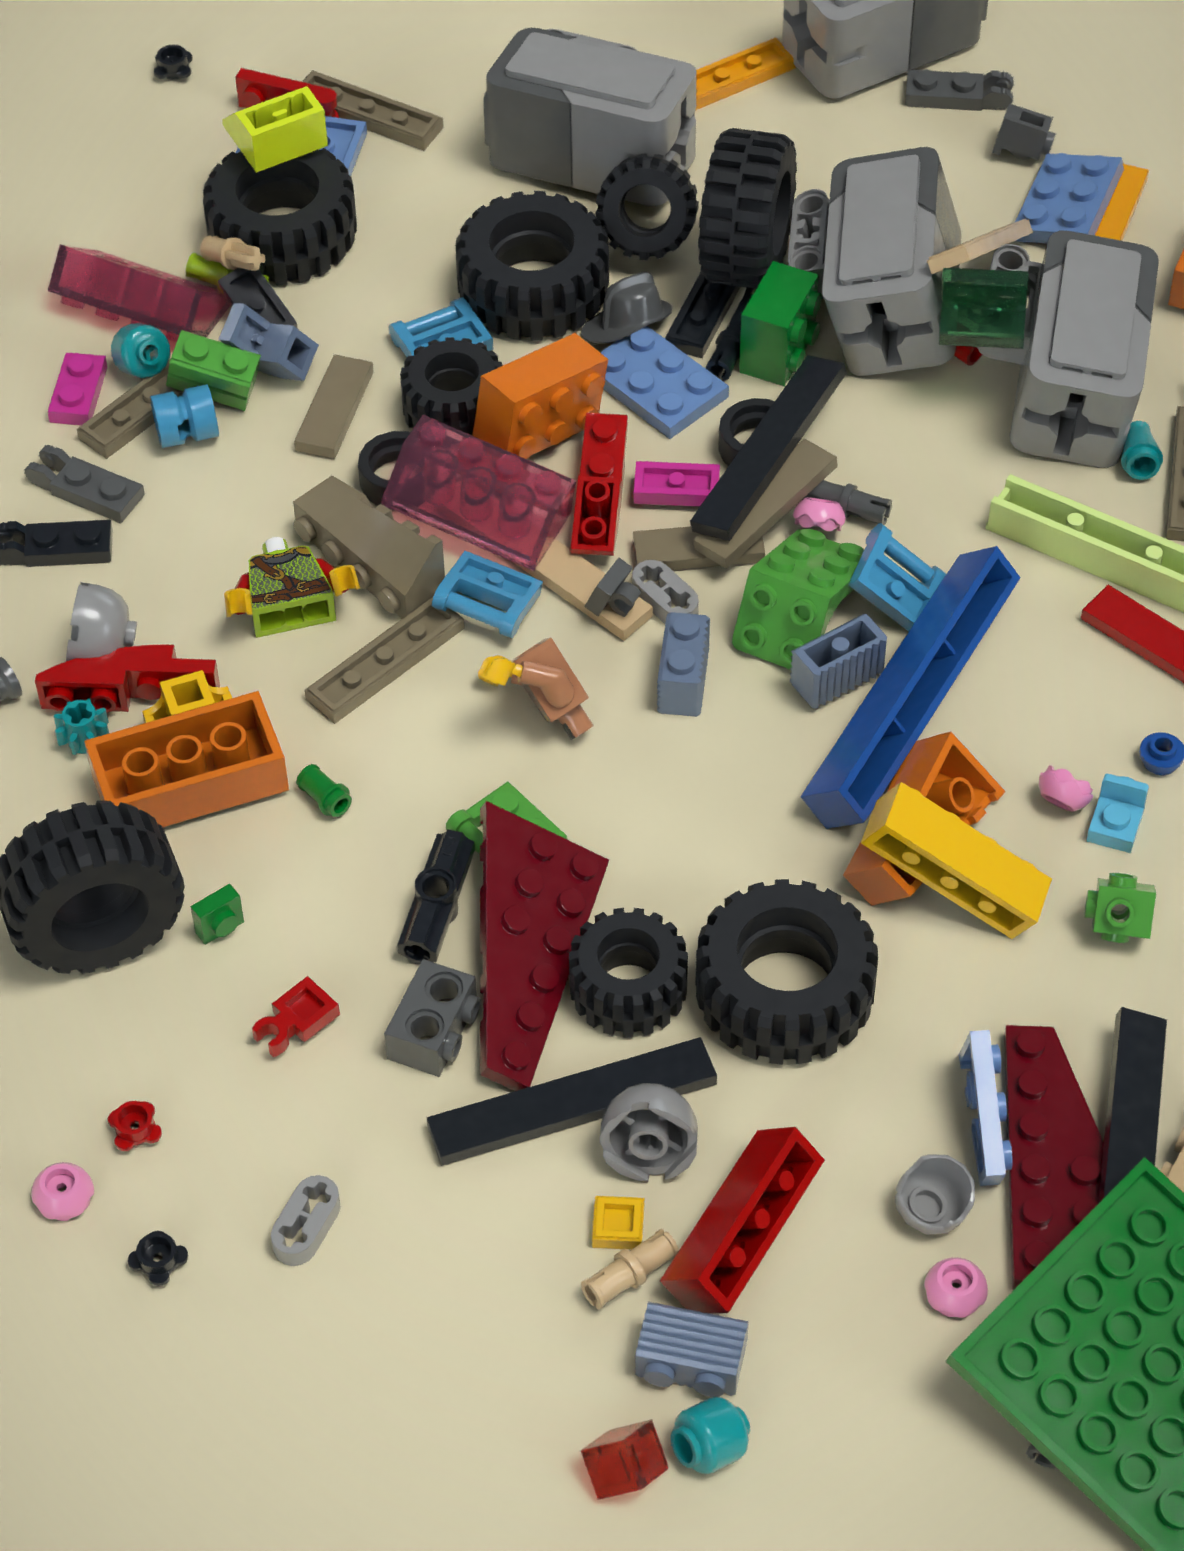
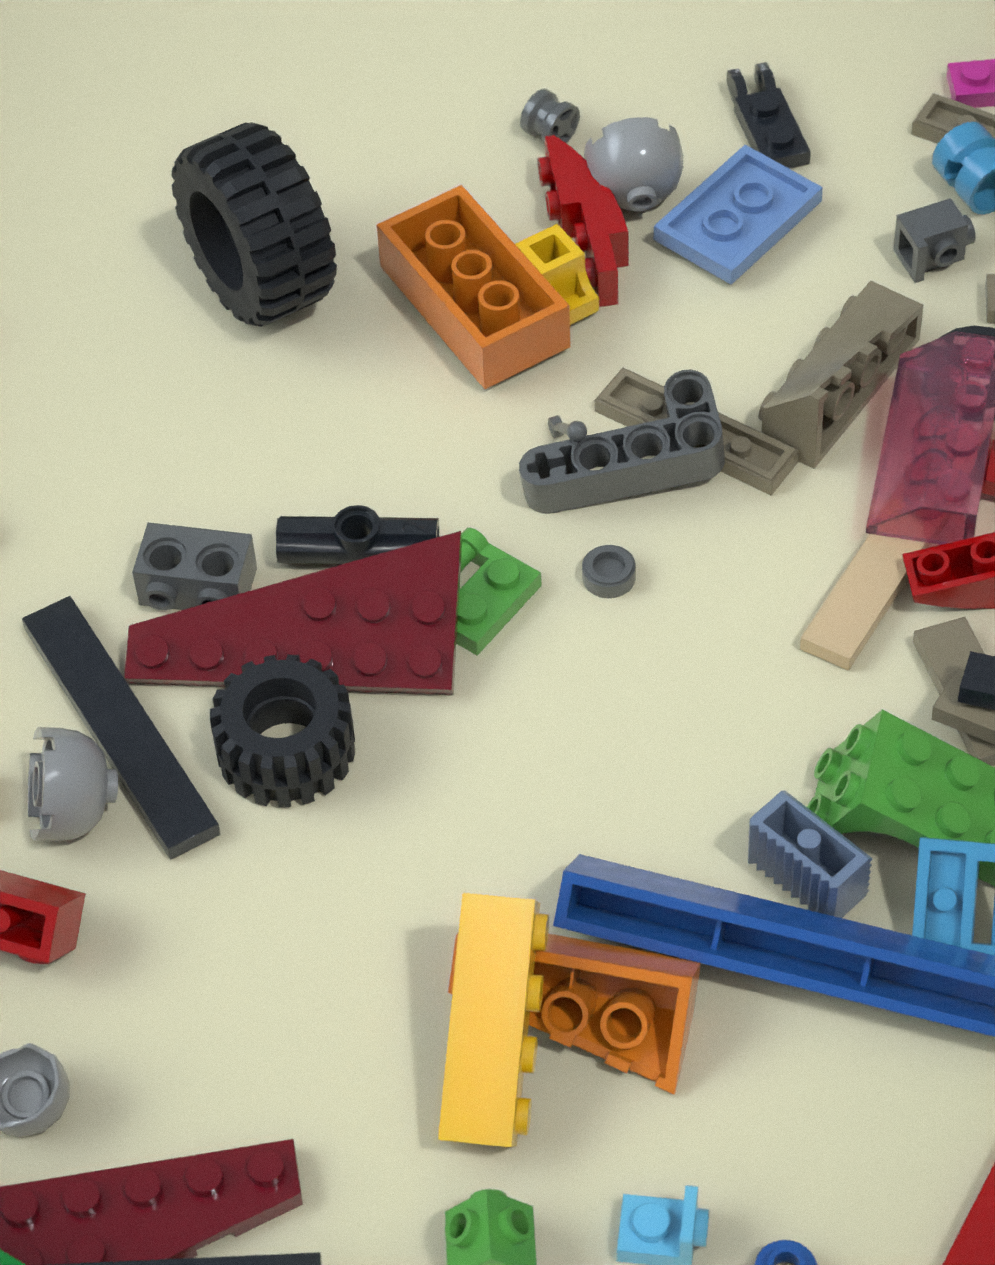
camera: 80 degrees right, 0 degrees up
dark grey hinge [24,444,145,523] -> none
teal gear [53,699,109,755] -> none
red plate [108,1101,162,1151] -> none
green plate [190,883,244,945] -> none
torso [224,537,360,638] -> none
red plate [252,976,340,1057] -> none
green pin [296,764,352,817] -> none
dark azure plate [432,551,543,638] -> none
nougat torso [478,637,594,740] -> none
dark grey tile [584,557,642,617] -> none
light grey beam [632,560,699,624] -> none
sand blue brick [657,612,710,717] -> none
black tyre [695,879,878,1065] -> none
wing [959,1030,1012,1186] -> none
bright pink plate [1039,765,1093,812] -> none
none -> dark grey beam [519,369,725,514]
none -> dark grey hinge [548,415,587,442]
none -> dark grey tile [582,545,636,598]
none -> medium blue plate [654,145,823,285]
none -> dark grey brick [893,198,976,283]

